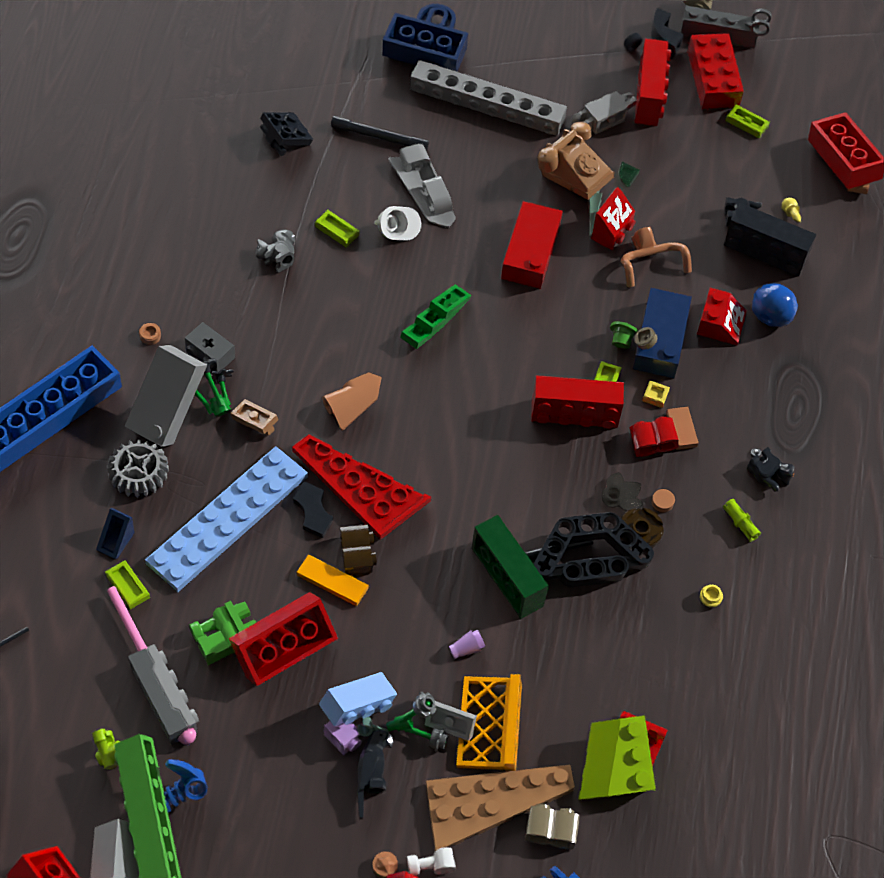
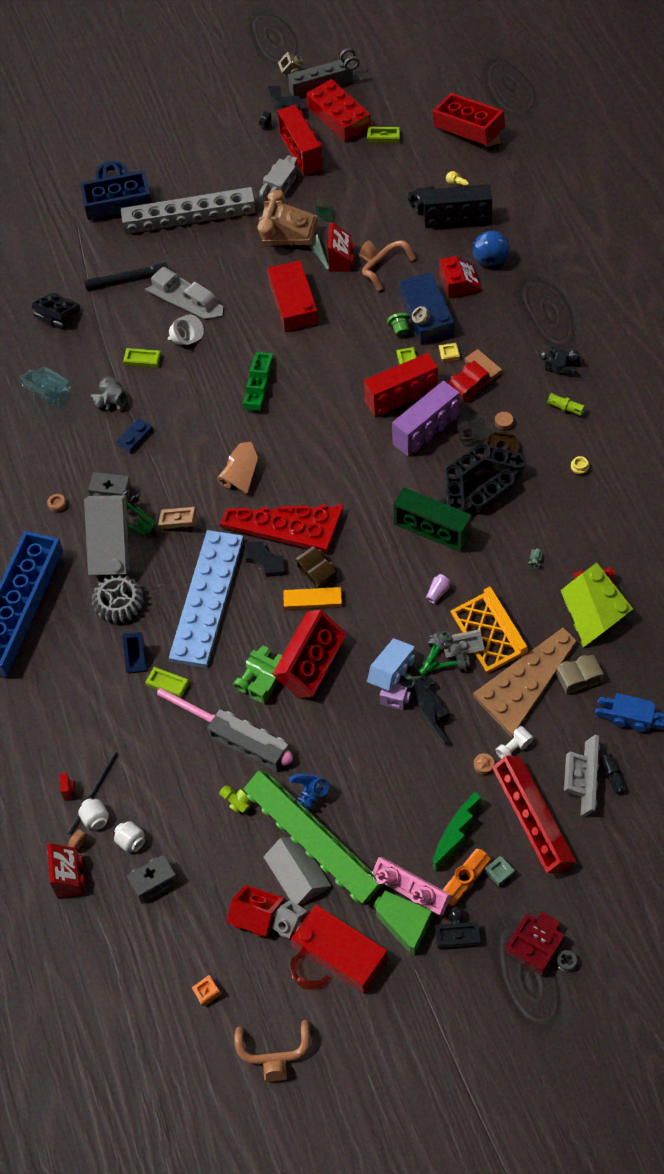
camera: 20 degrees left, 0 degrees up
none -> clear light blue brick [19,366,70,403]
none -> dark blue plate [116,418,153,454]
none -> medium lavender brick [392,381,459,457]
none -> sand green piece [528,548,542,569]

